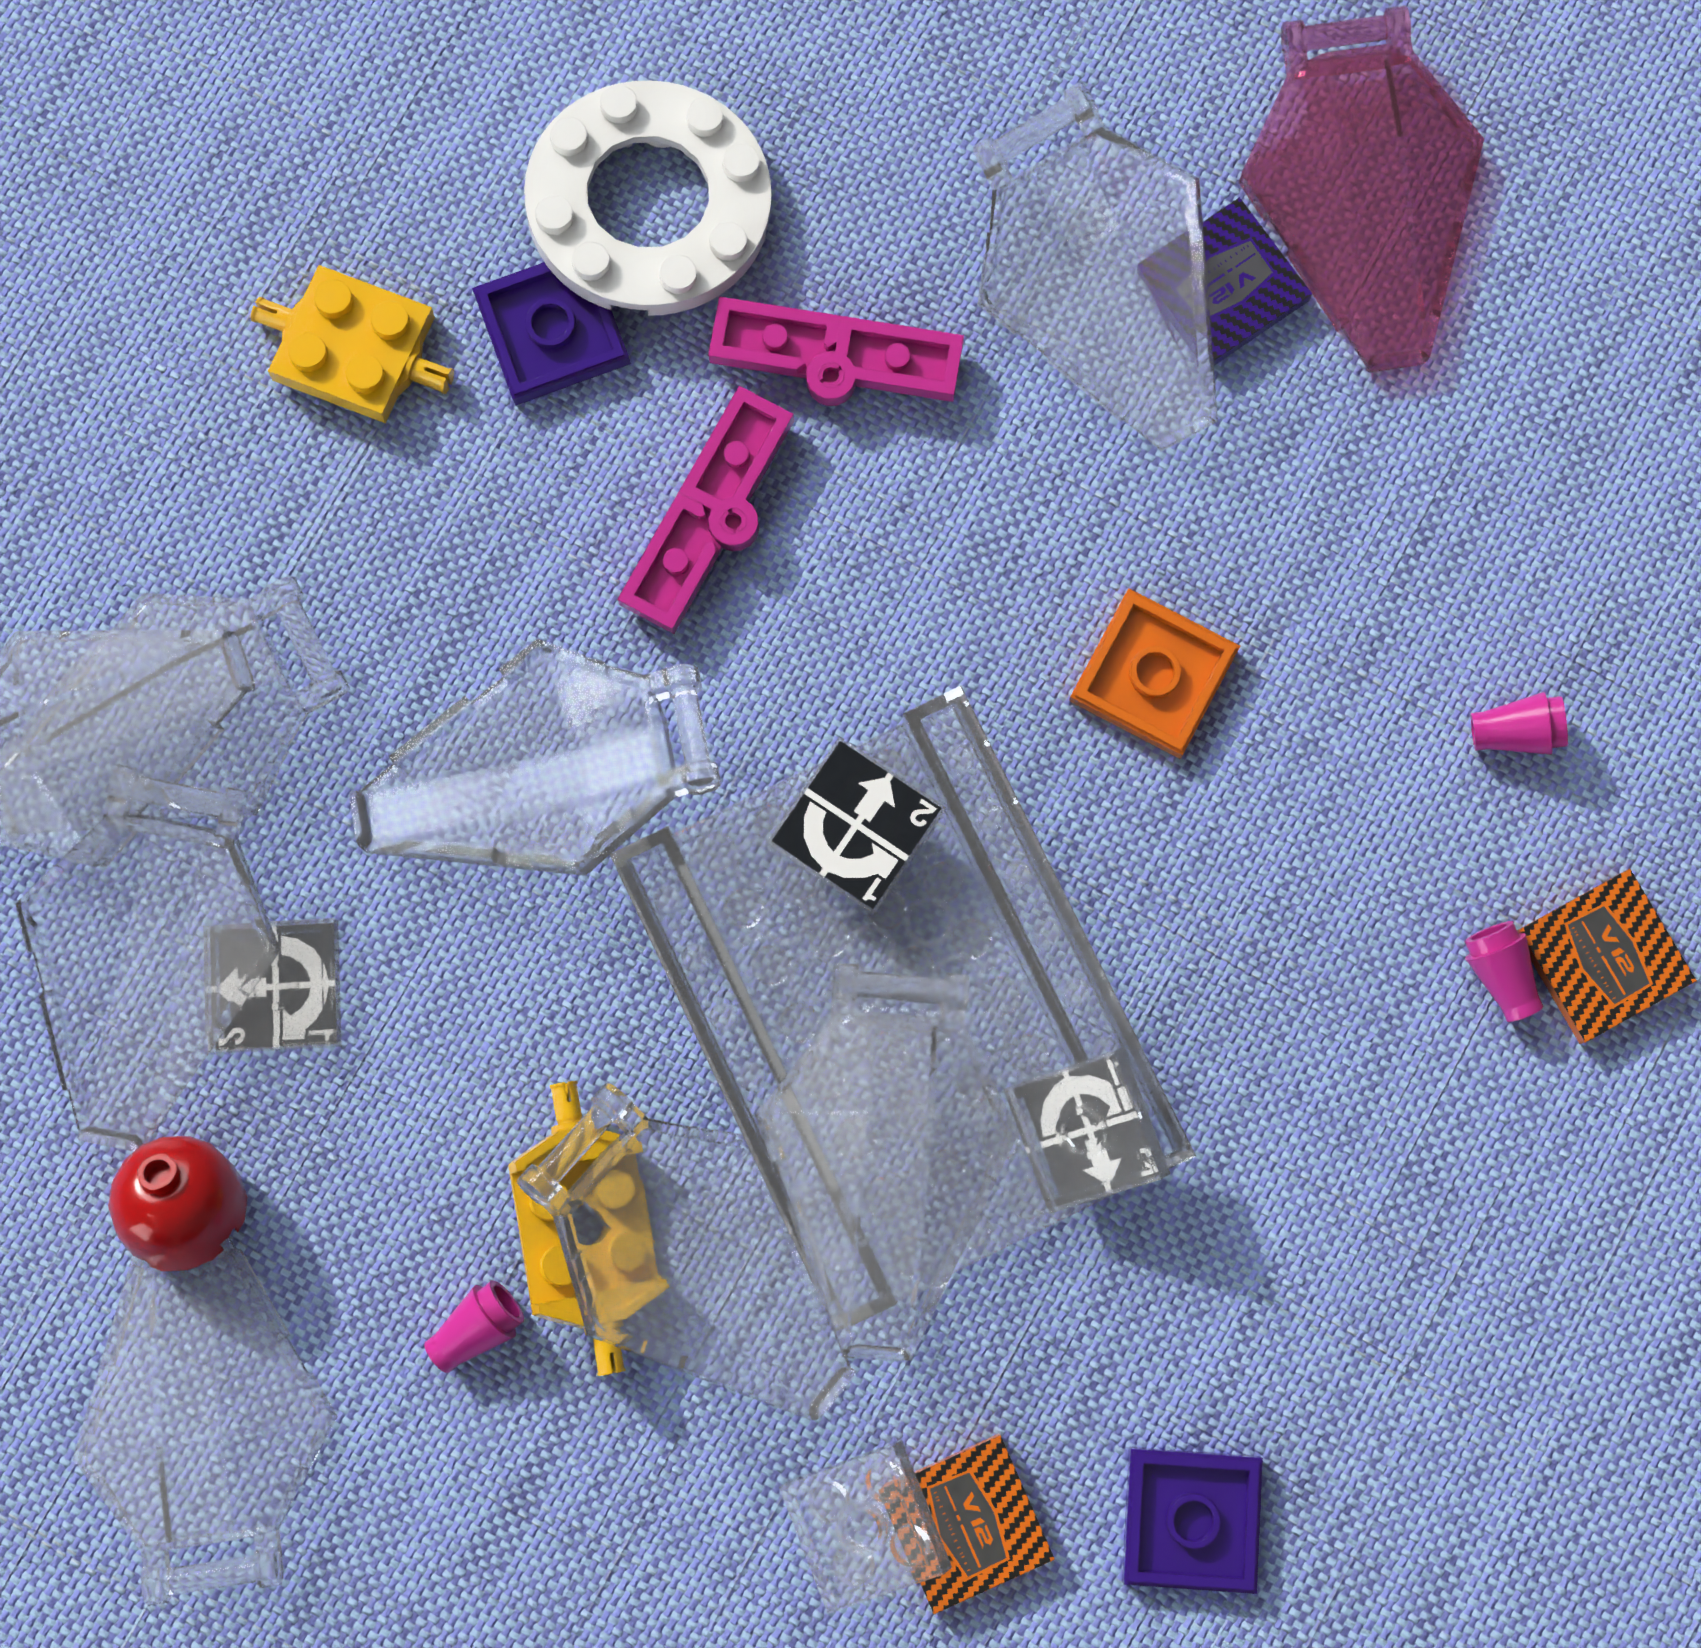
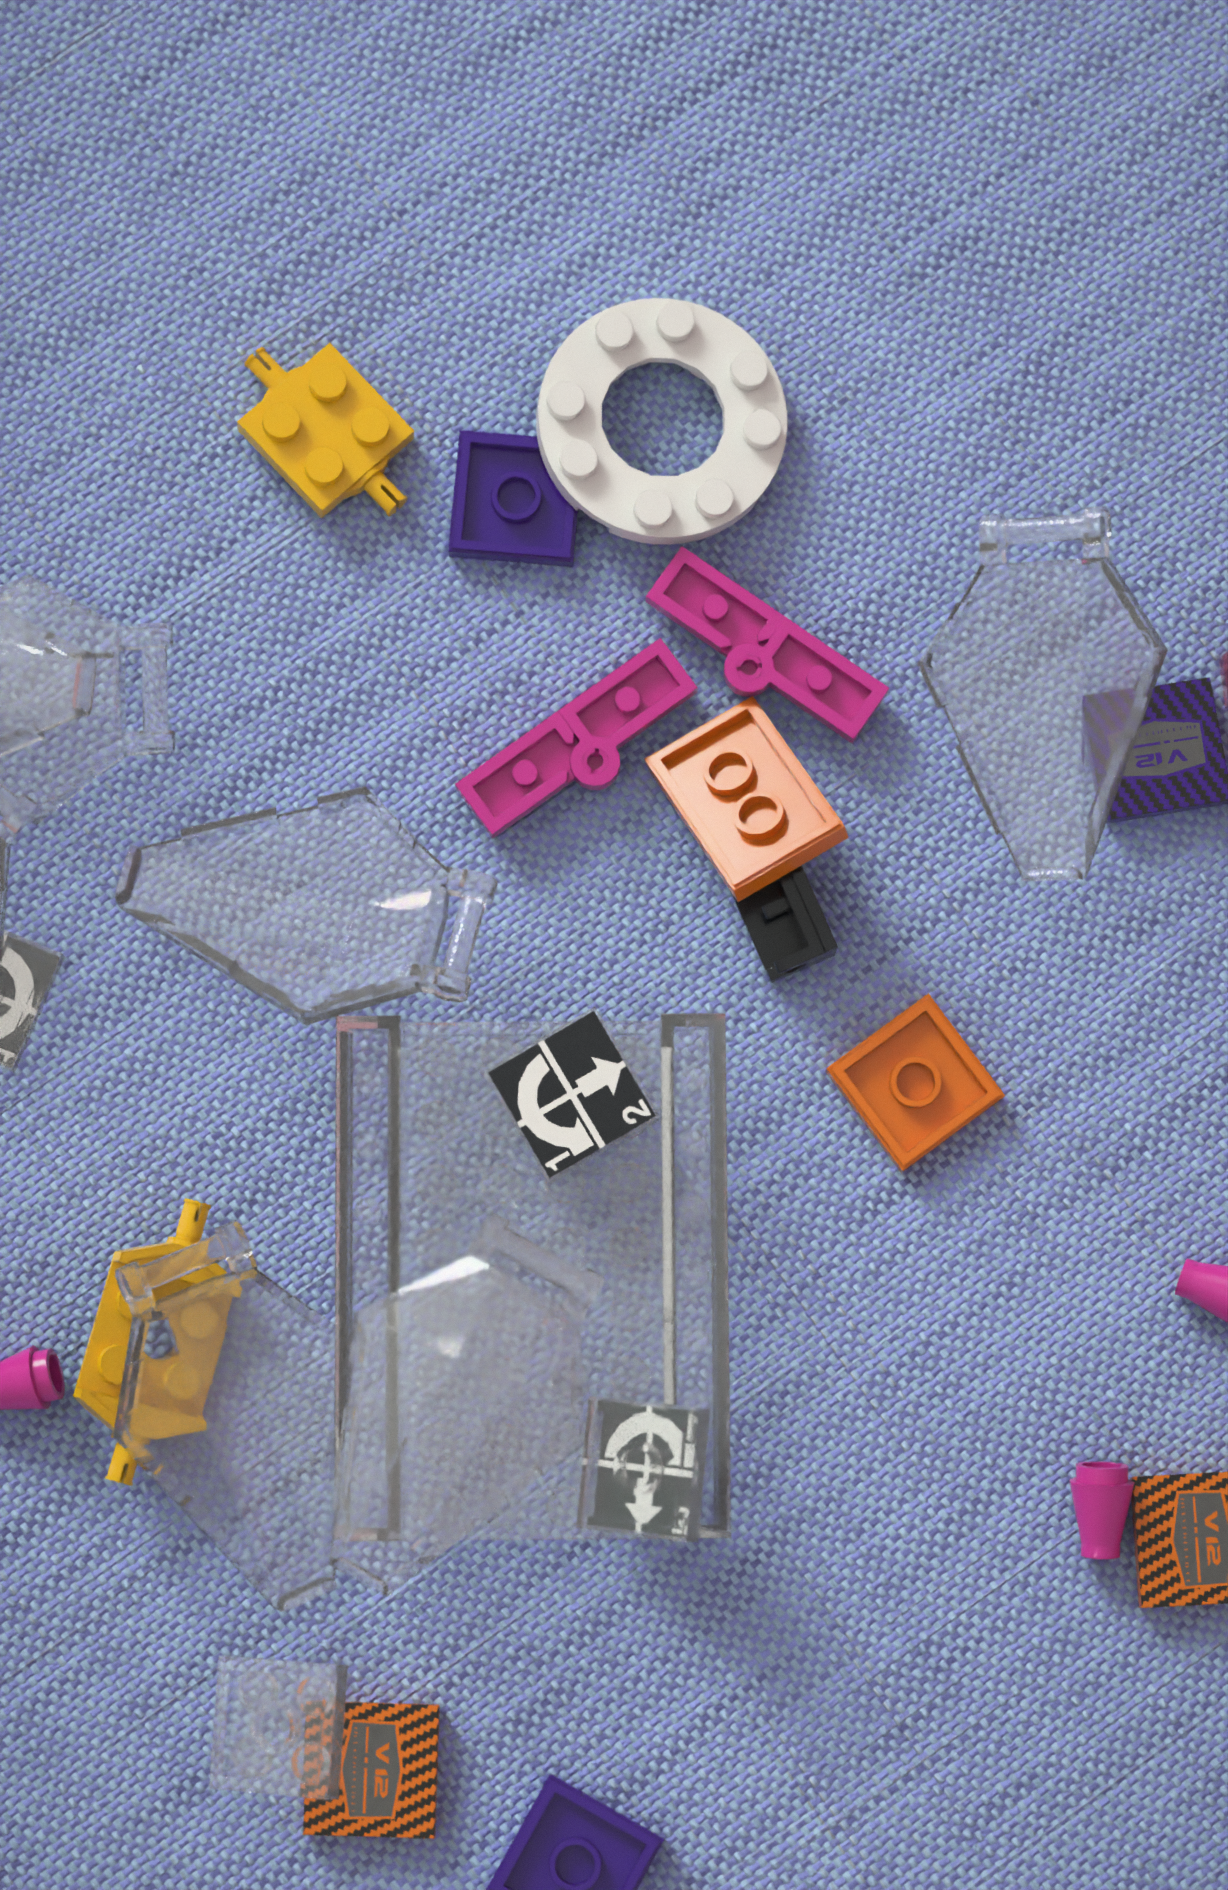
camera: 20 degrees right, 0 degrees up
none -> tile [644,696,849,902]
none -> black hinge [730,865,838,983]

